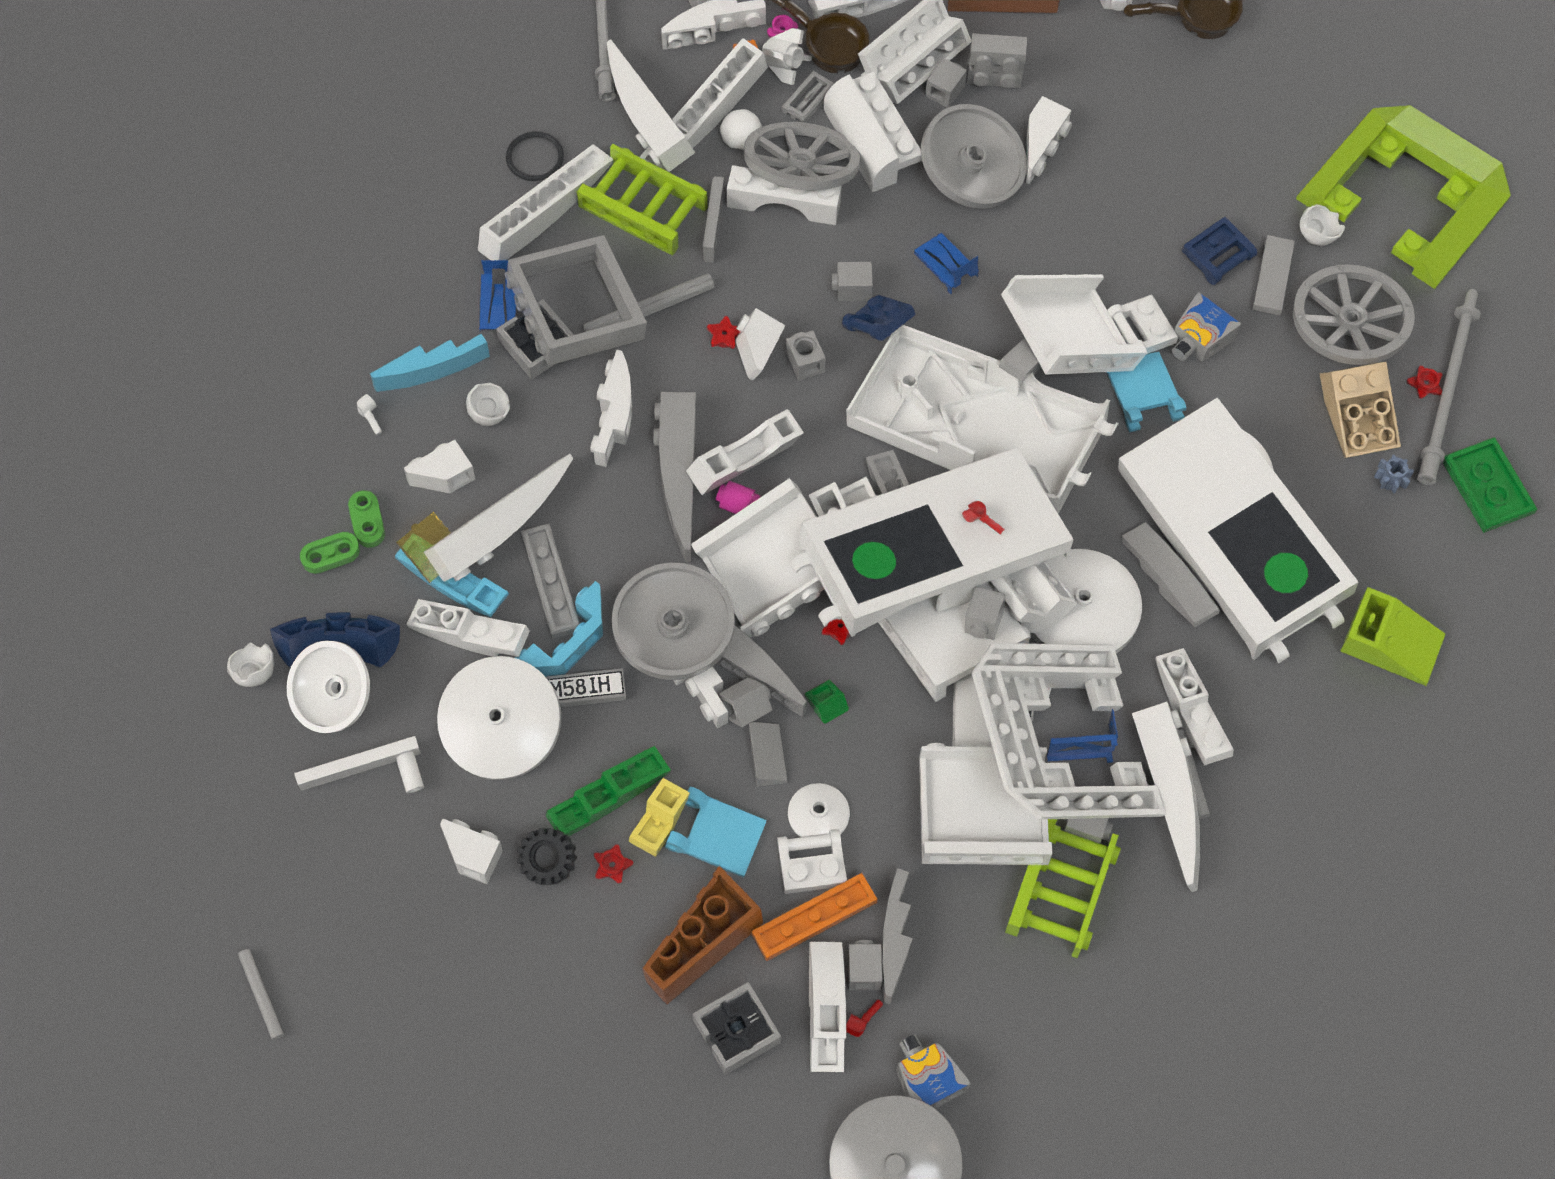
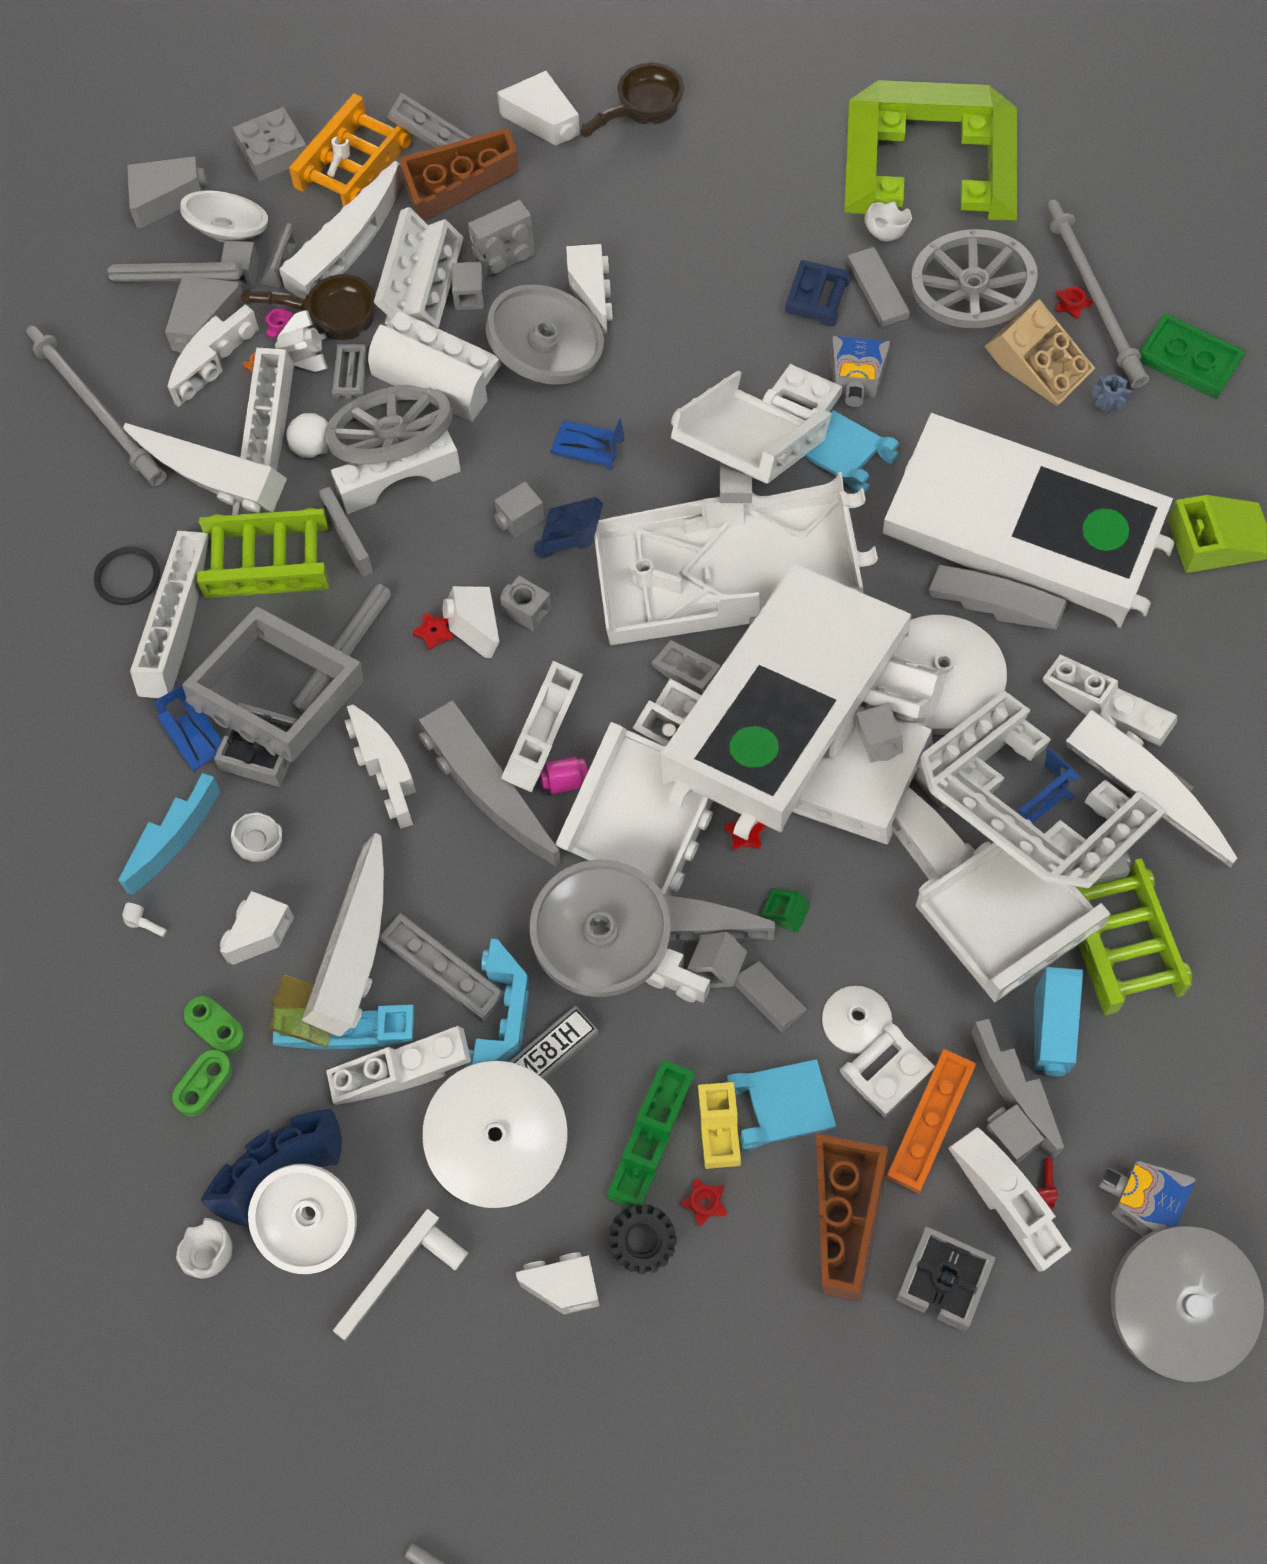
camera: 30 degrees left, 0 degrees up
red hand [962,501,1005,535] -> none
none -> medium azure slope [1034,967,1083,1077]

